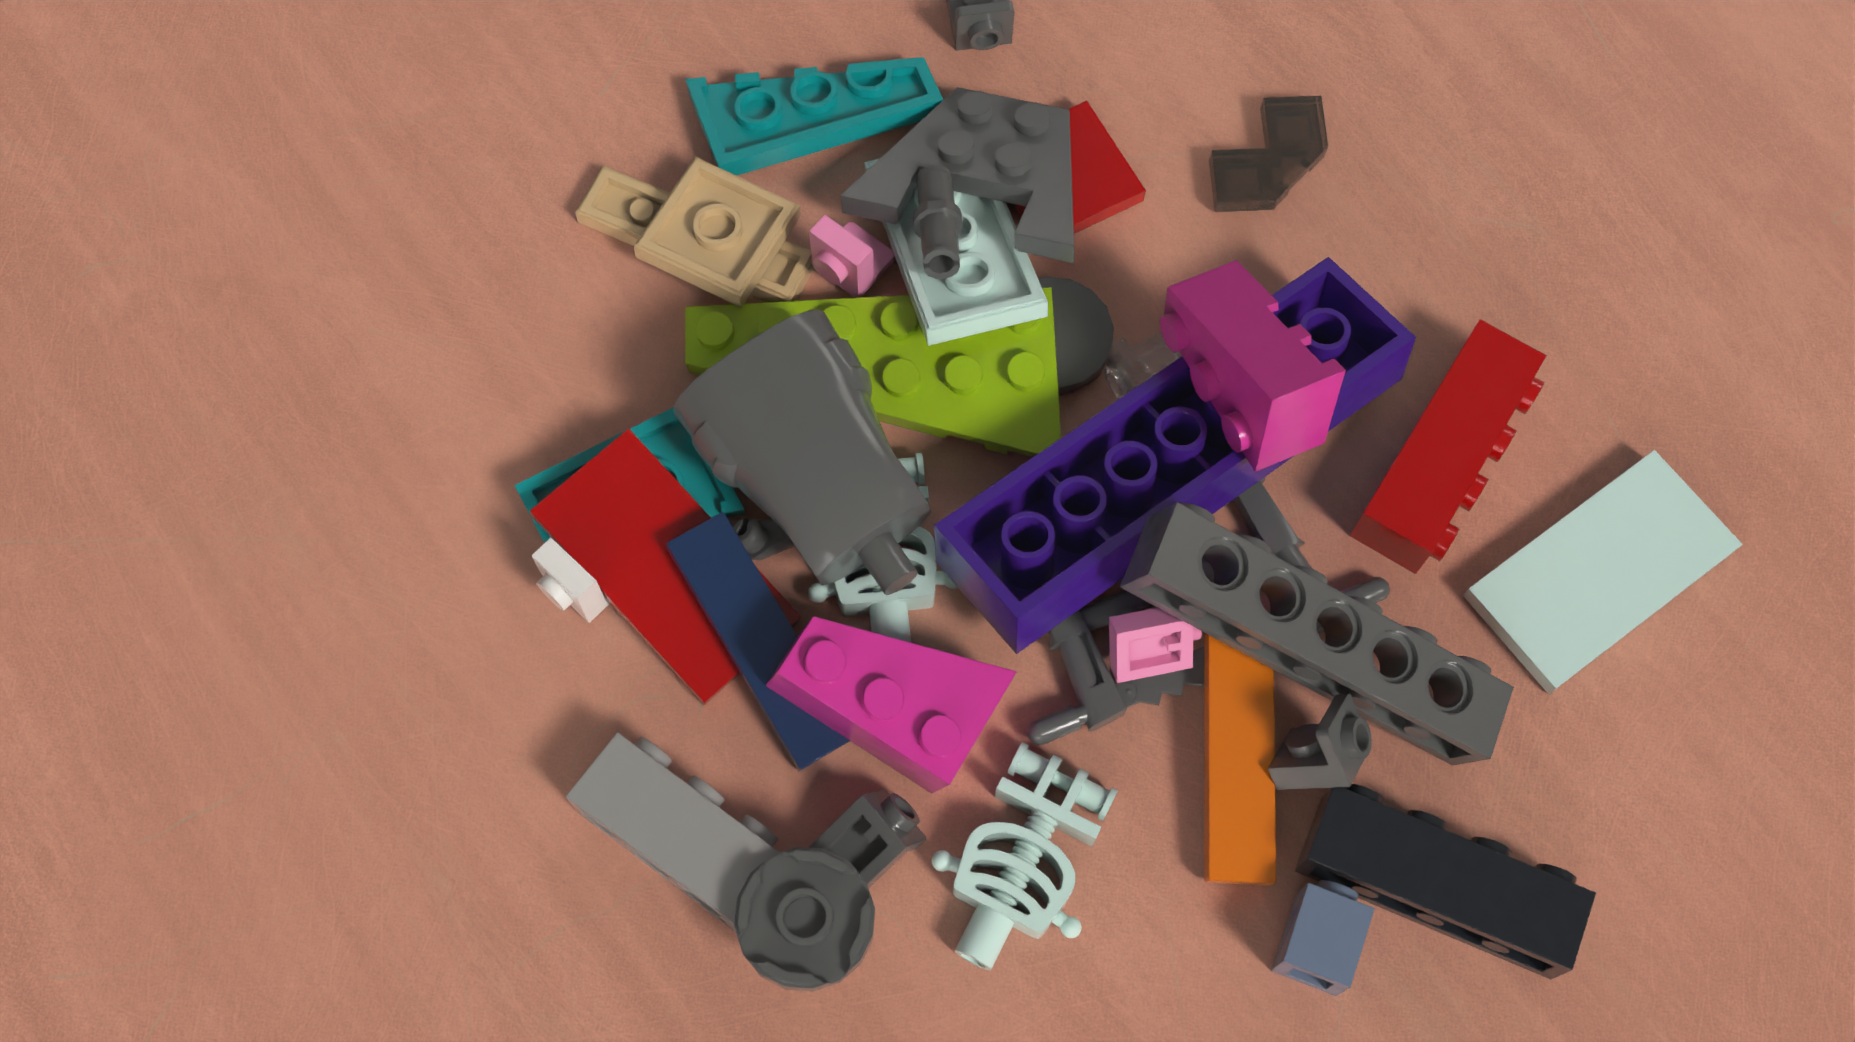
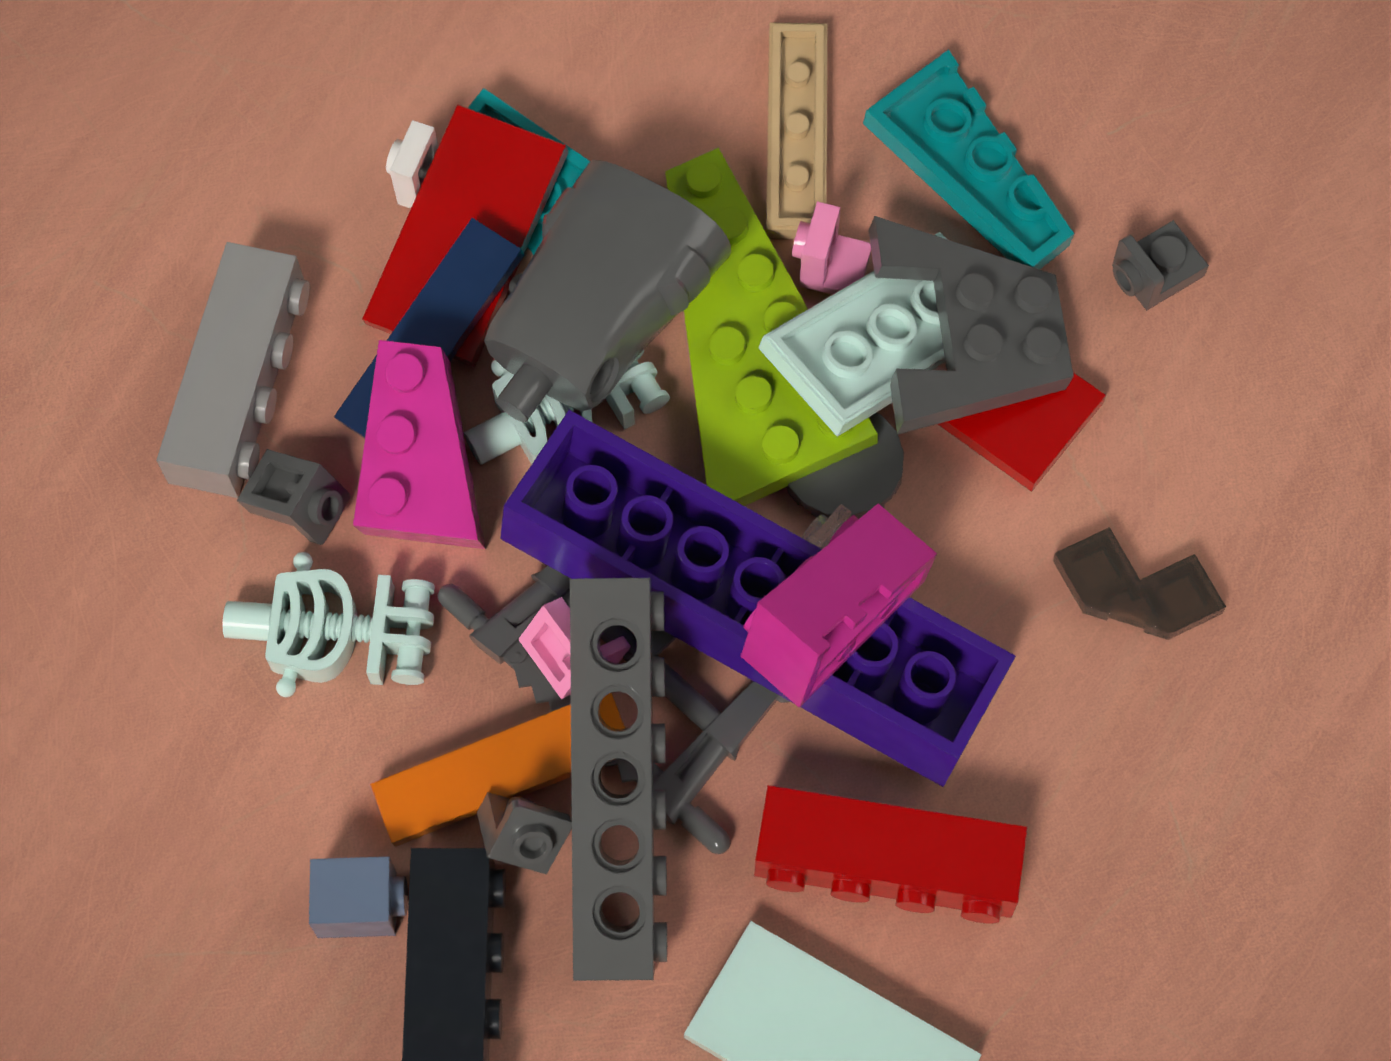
camera: 70 degrees right, 0 degrees up
tan tile [634,157,801,308] -> none
dark grey tile [734,847,875,992] -> none
dark grey pin [913,165,963,279] -> none

